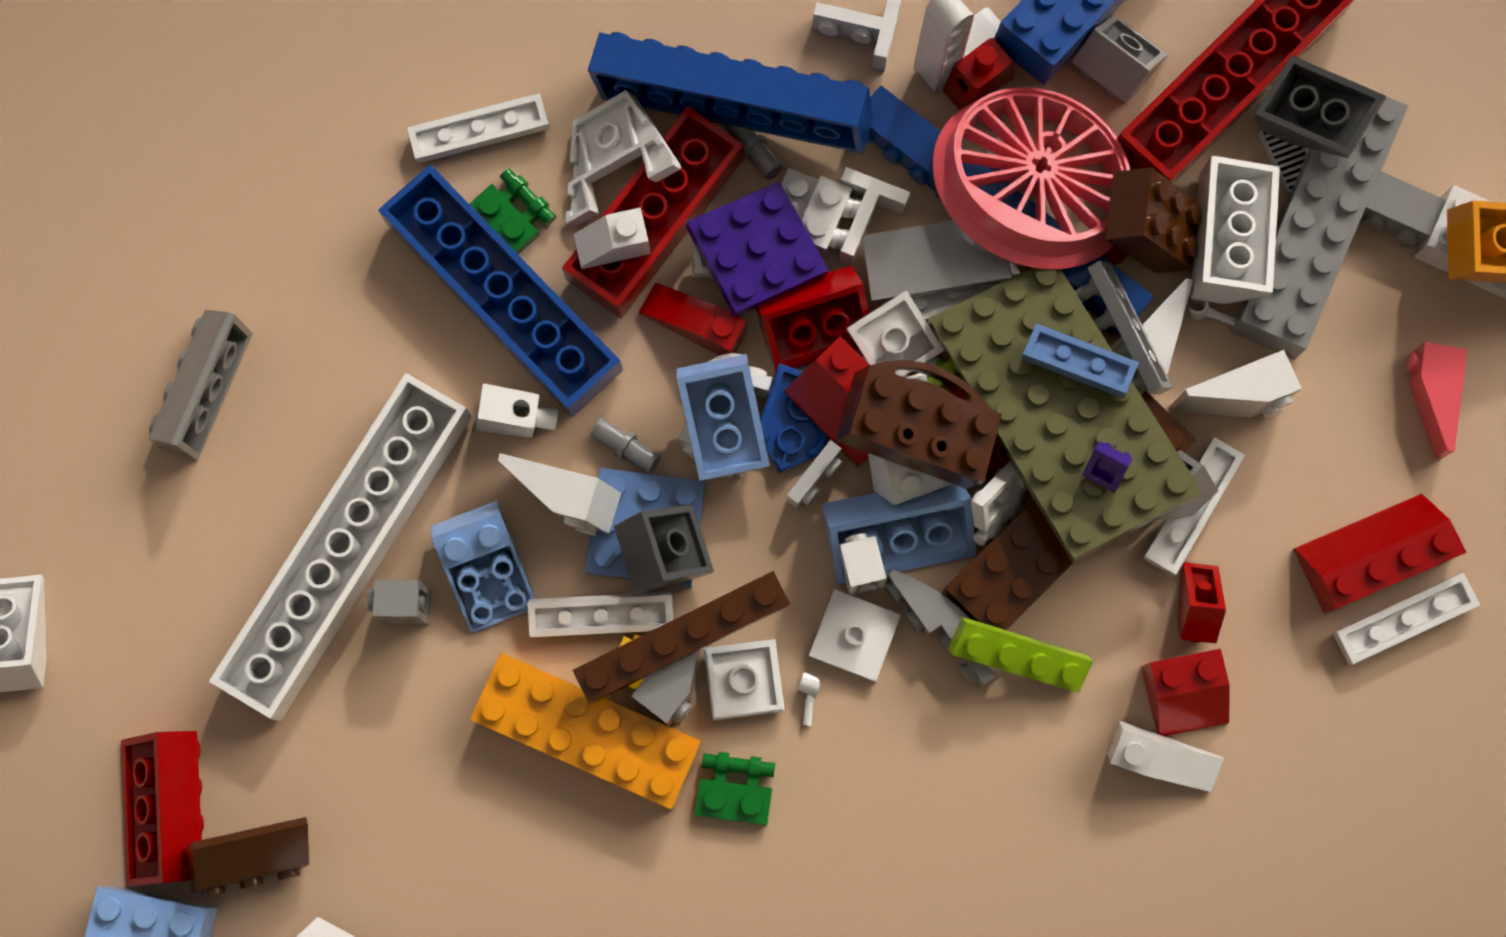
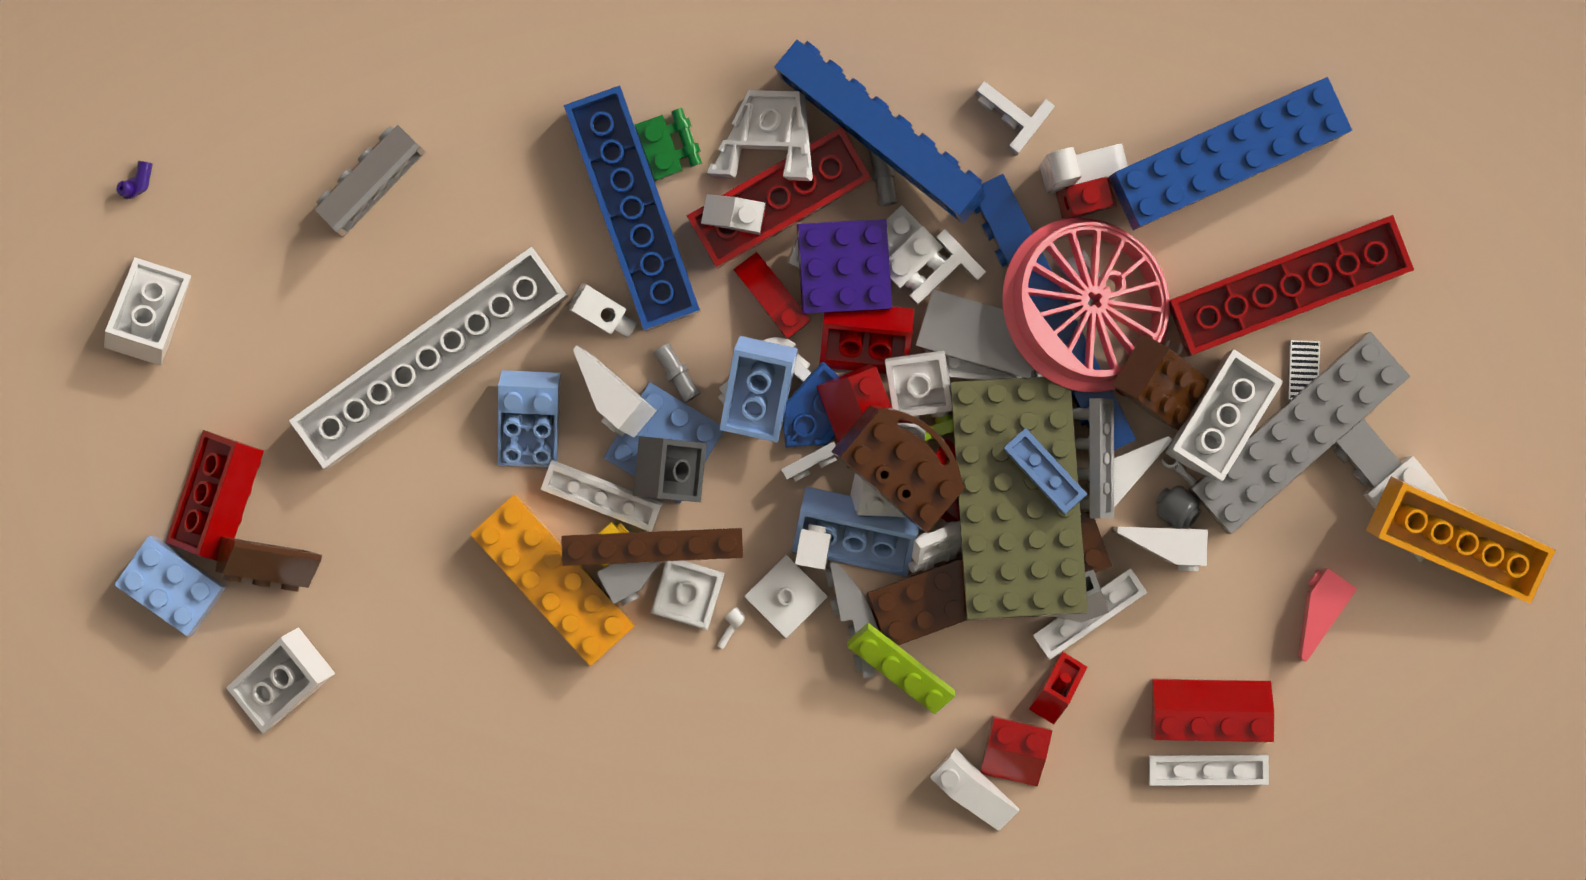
camera: 25 degrees right, 10 degrees up
light grey brick [367,580,430,625] -> none
white plate [407,93,550,164] -> none
green plate [695,751,776,825] -> none
light grey slope [1072,15,1168,103] -> none
dark purple tile [1082,441,1133,493] -> none
dark grey slope [1255,55,1386,158] -> none
none -> dark grey head [1156,486,1201,529]

